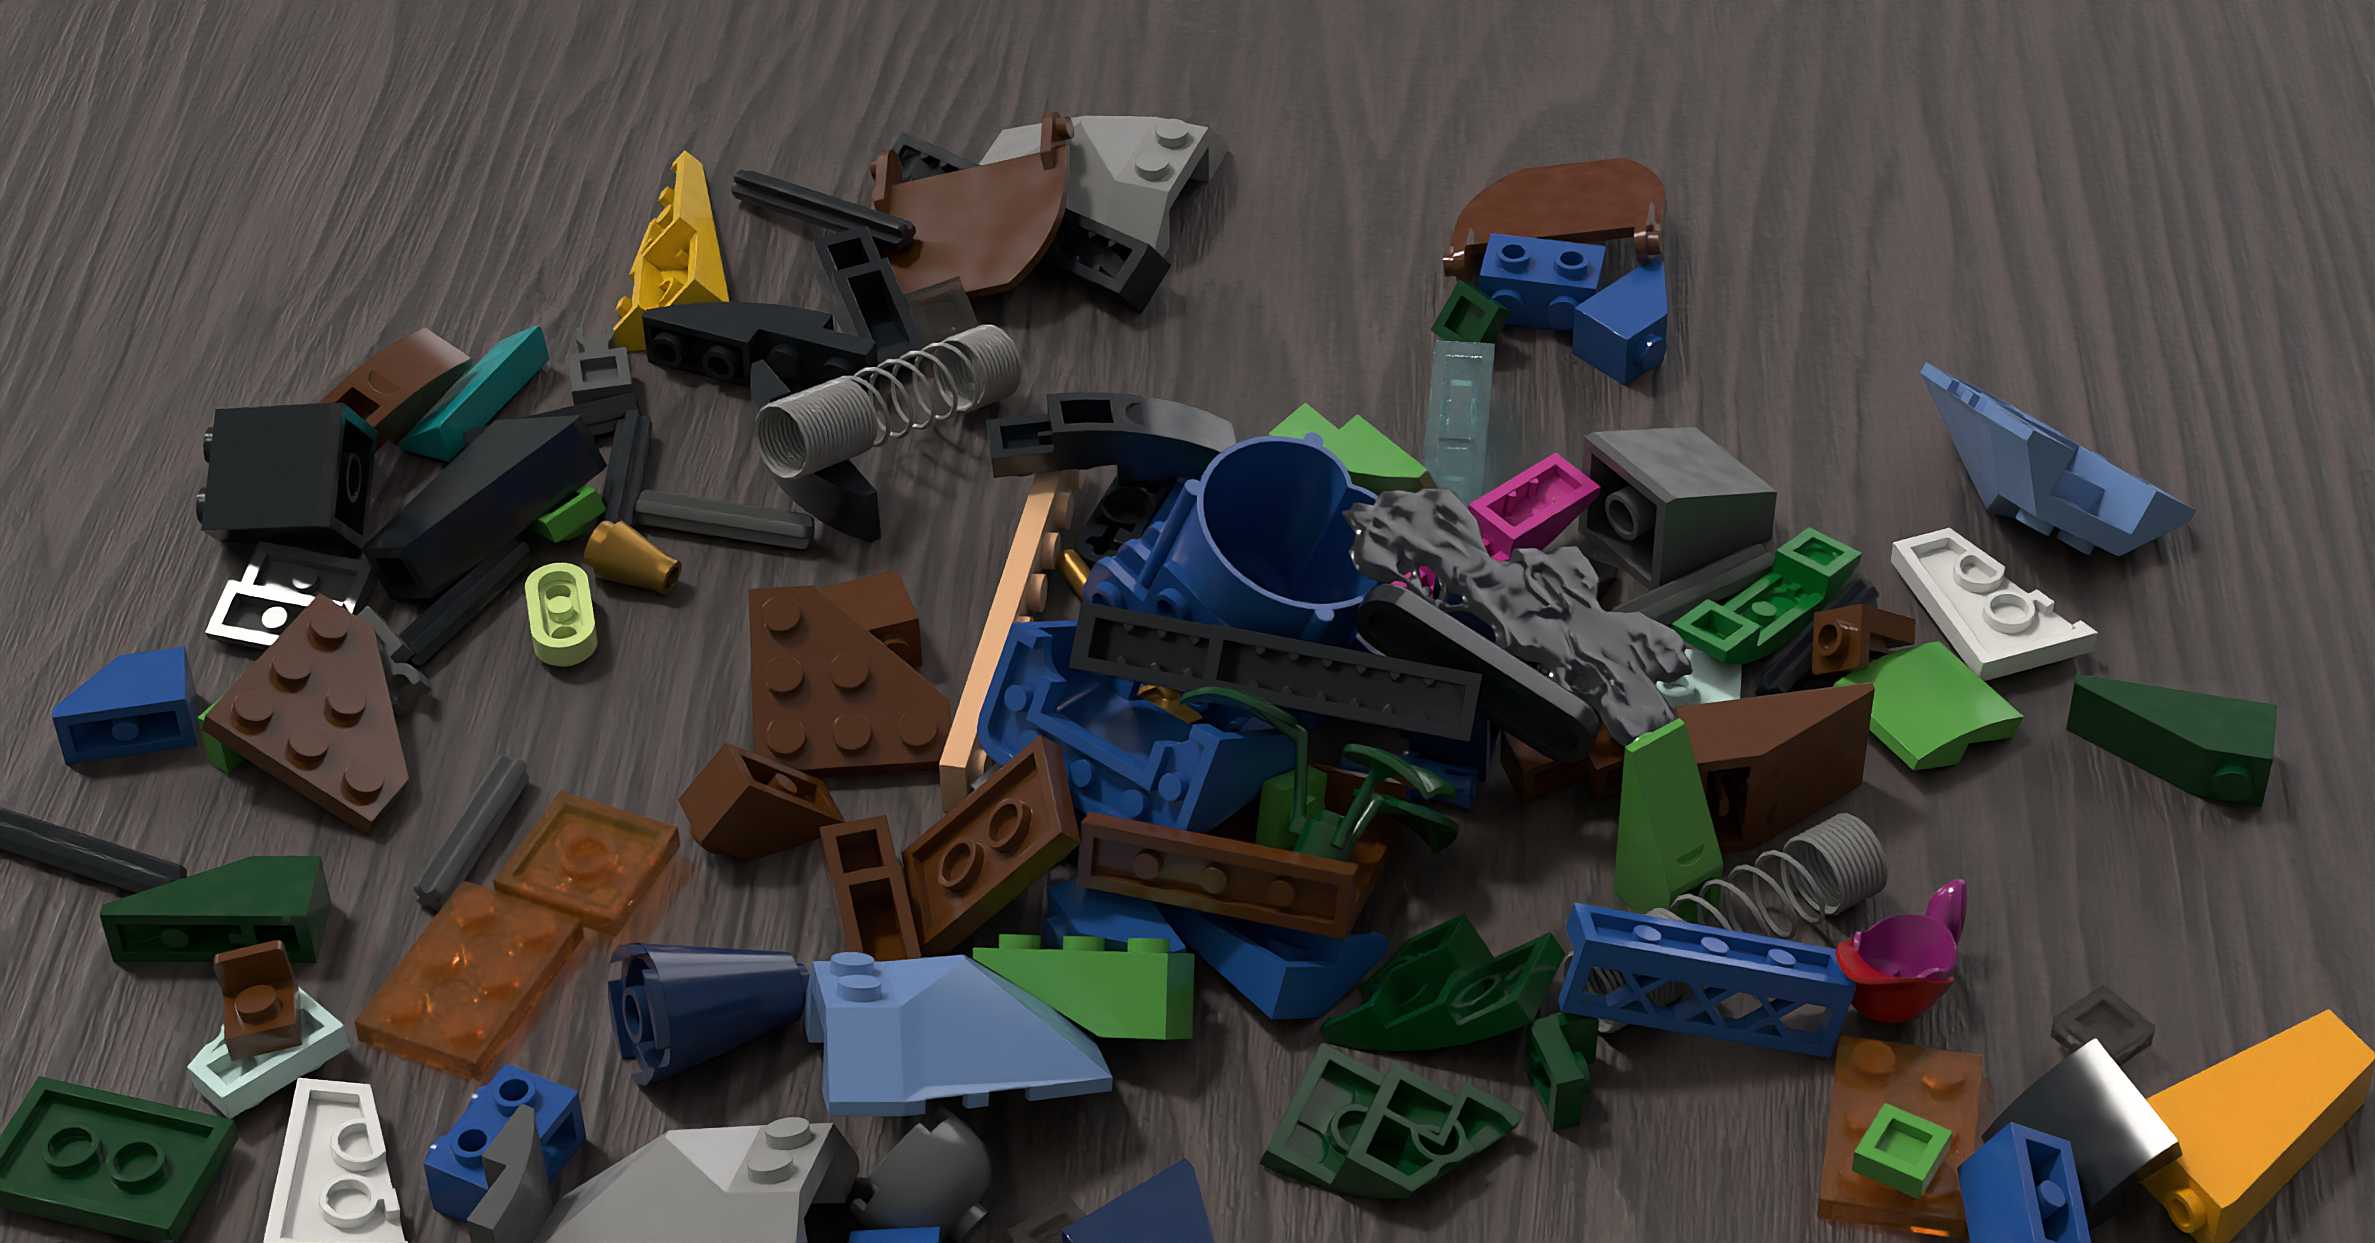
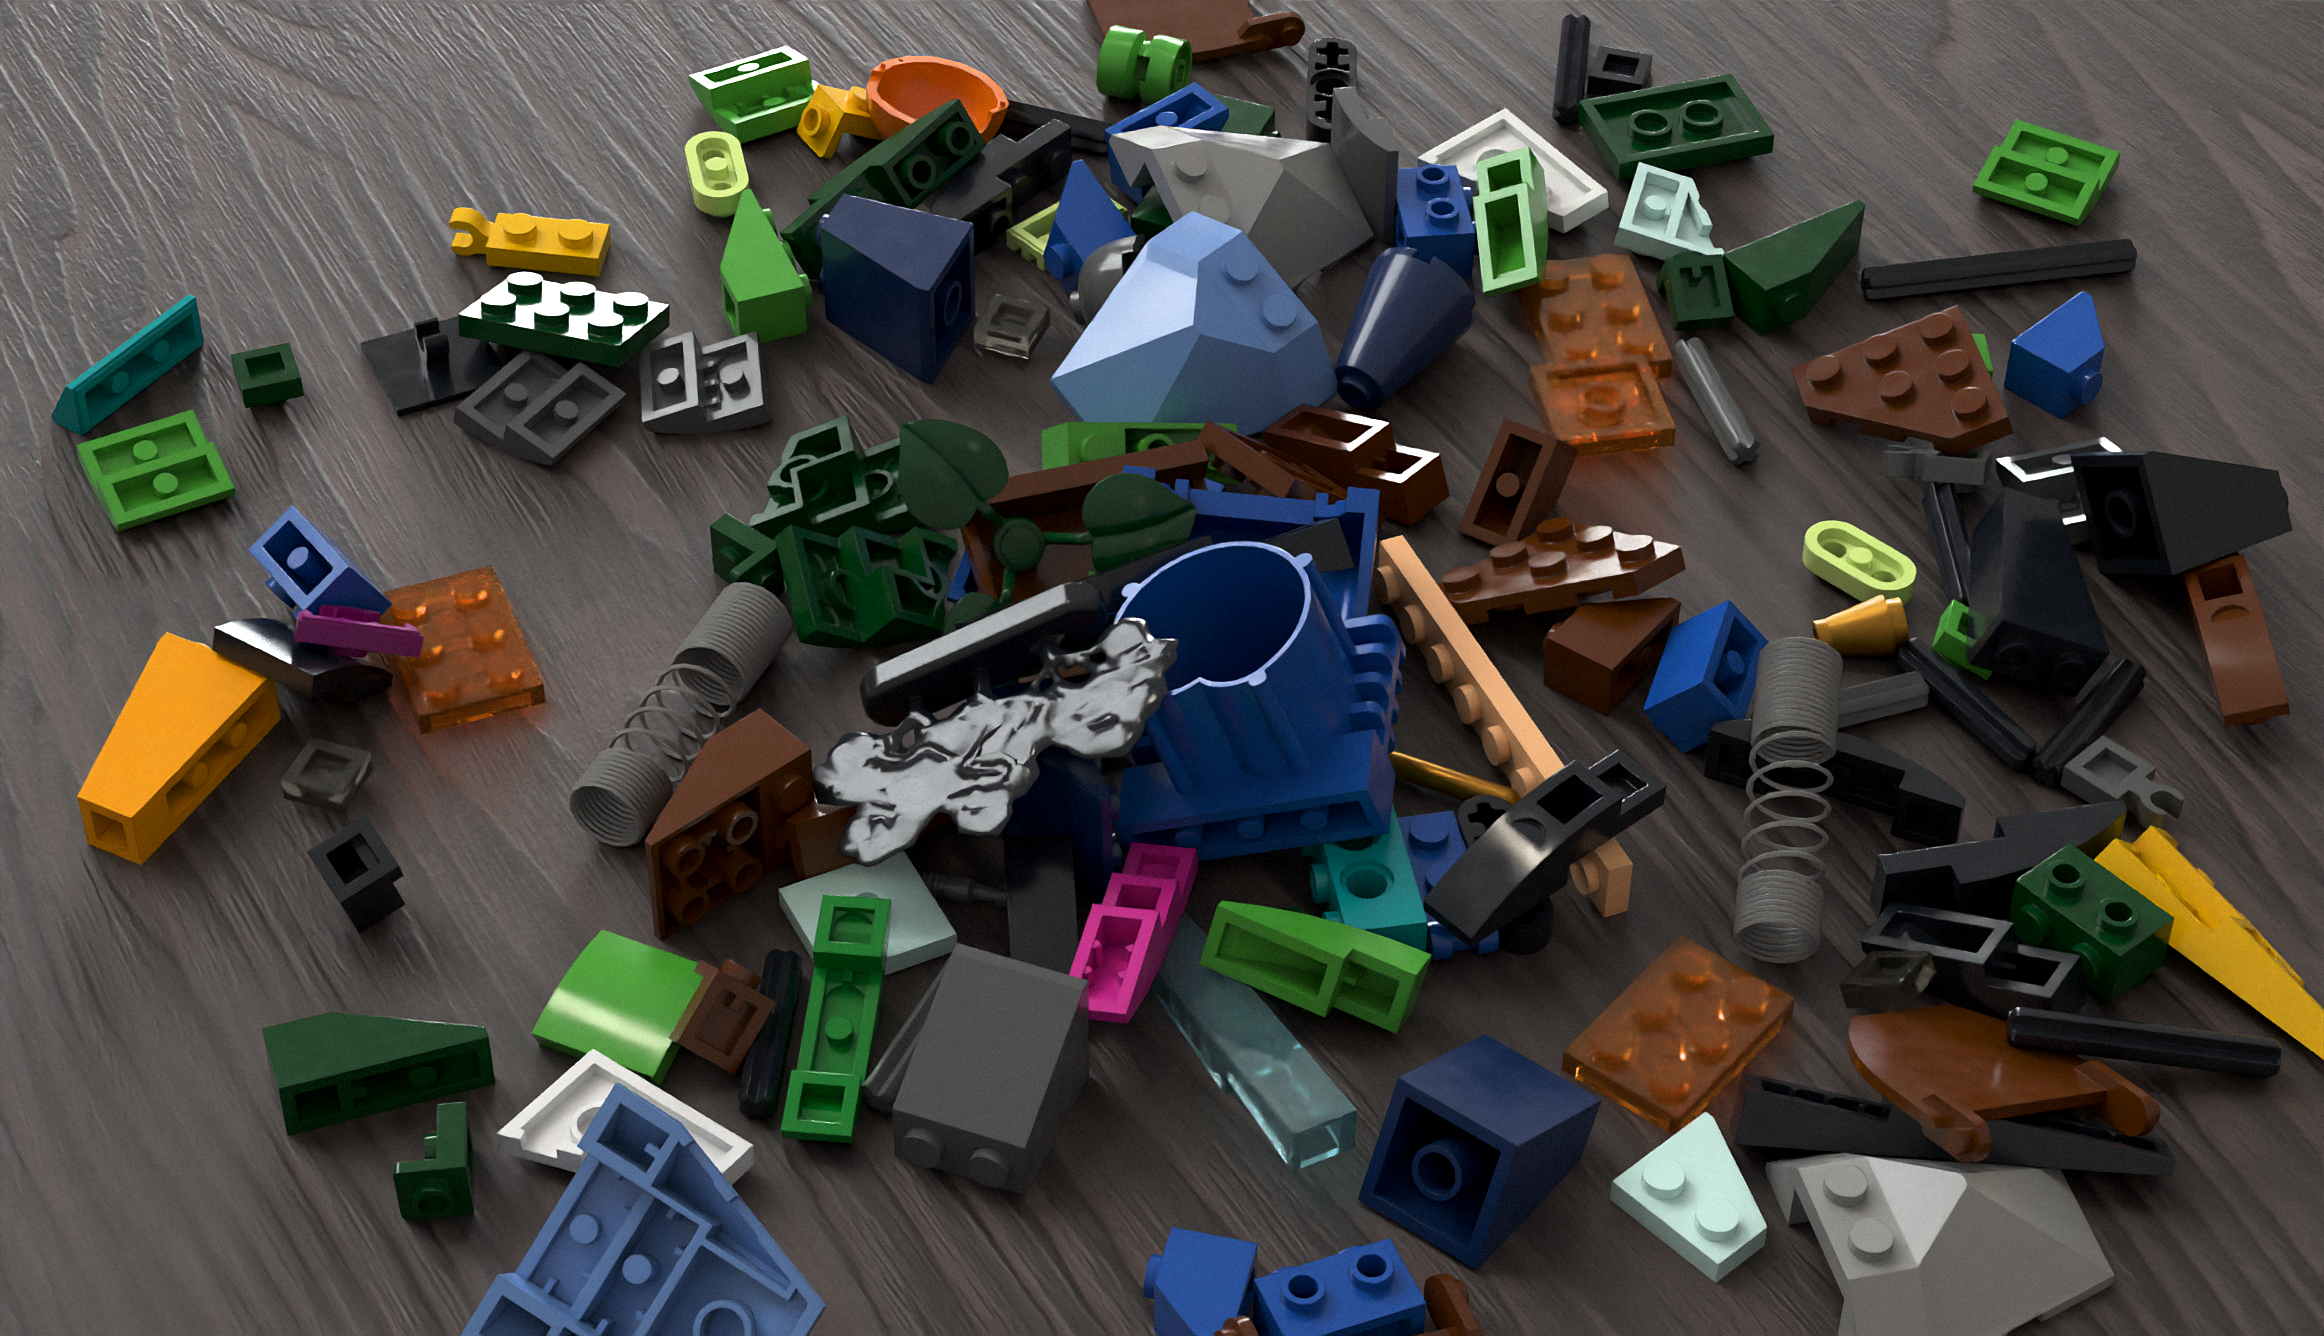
camera: 145 degrees right, 0 degrees up
reddish brown bracket [213,940,302,1061] -> none
teal slope [398,326,550,462] -> none
dark green plate [1430,280,1512,363] -> none
blue fence [1558,902,1857,1058] -> none
bright green slope [1613,718,1723,924] -> none
magenta hair [1835,878,1967,1024] -> none
bright green plate [1851,1103,1953,1200] -> none
none -> magenta plate [294,605,424,658]
none -> black brick [307,815,406,934]
none -> dark green bracket [393,1101,475,1220]
none -> dark blue slope [1358,1034,1602,1269]
none -> bright green slope [1473,147,1548,298]
none -> clear orange plate [1561,935,1795,1135]
none -> light aqua wing [1610,1112,1767,1283]
none -> blue brick [1643,599,1769,754]
none -> dark green bracket [1656,251,1734,331]
none -> dark green brick [2007,843,2174,1003]

